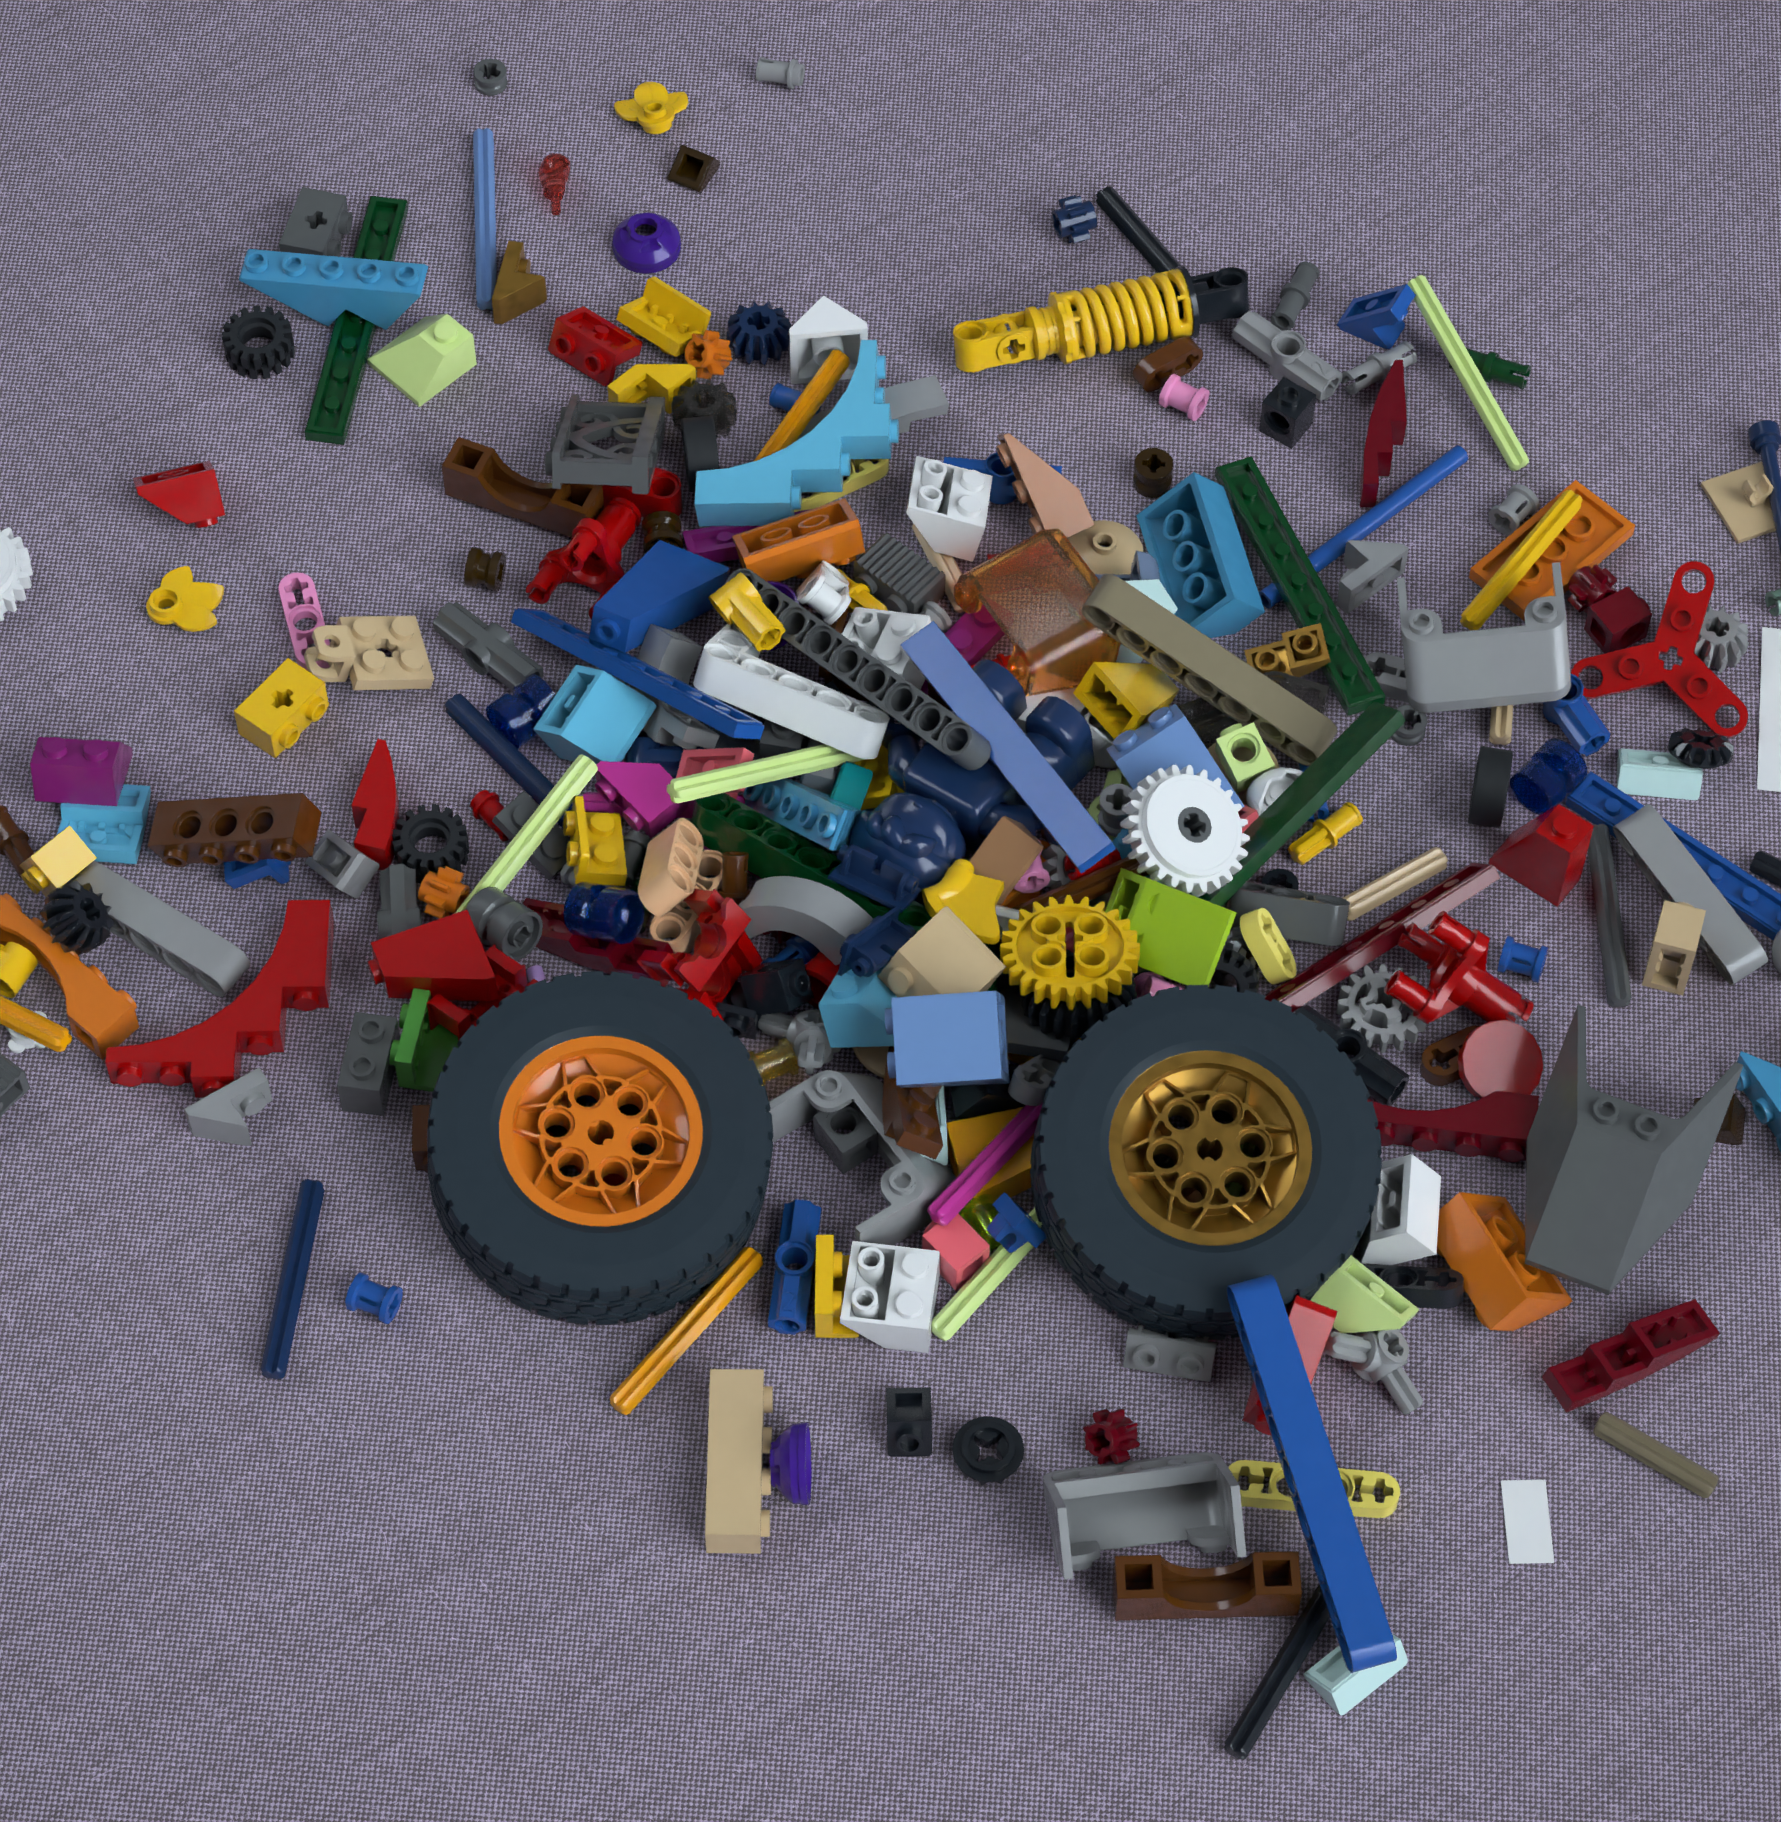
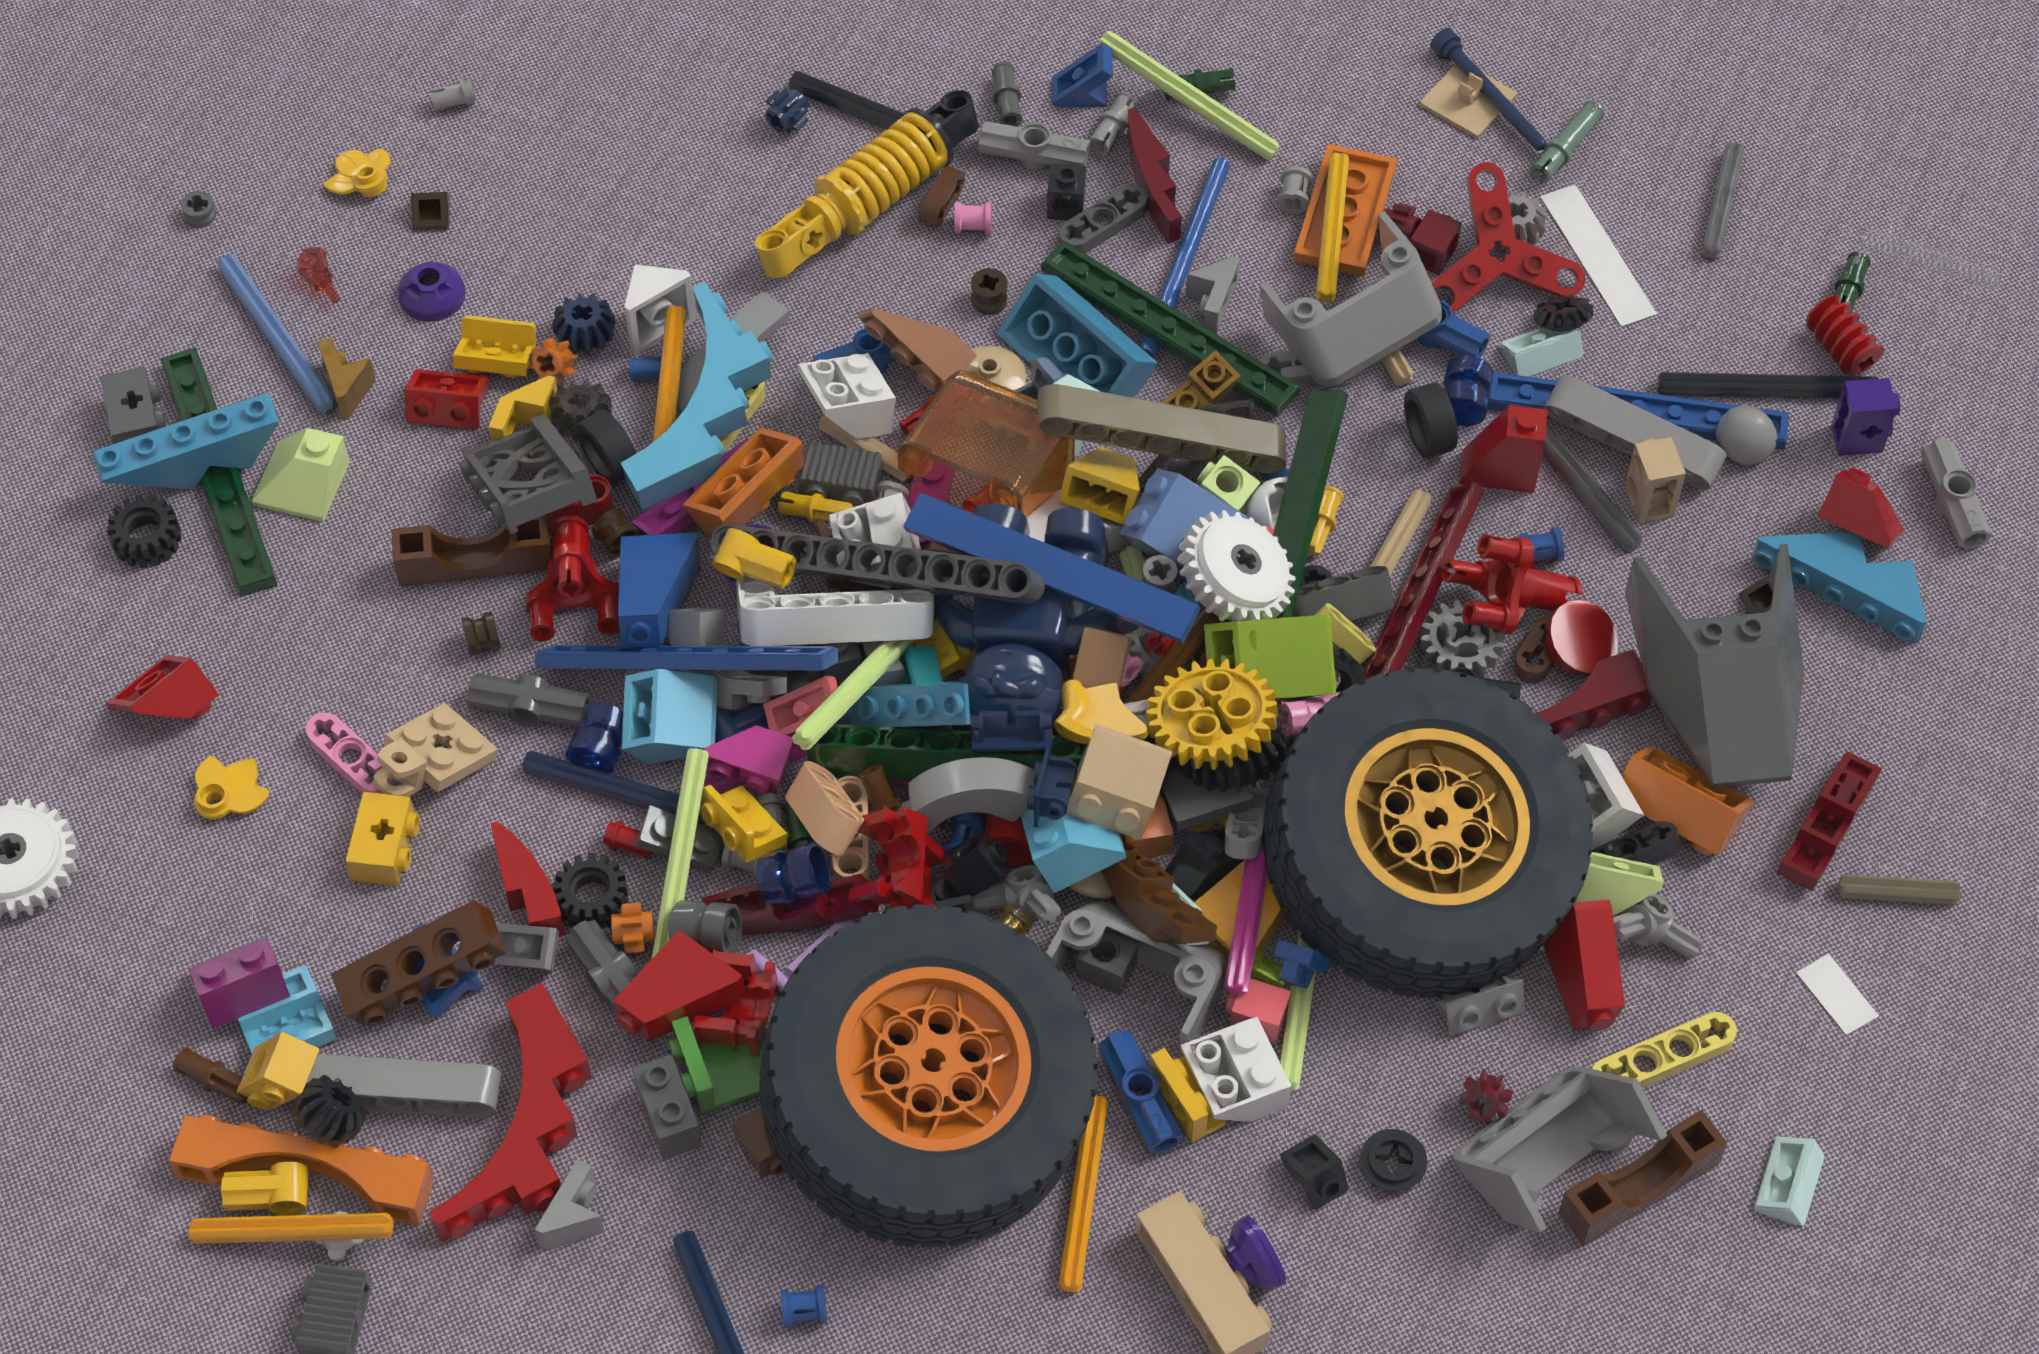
camera: 30 degrees left, 0 degrees up
white piece [796,560,851,625] -> none
medium blue slope [885,991,1010,1088] -> none
black axle [1224,1584,1330,1760] -> none
blue beam [1227,1274,1397,1673] -> none
none -> dark grey beam [1059,184,1147,254]

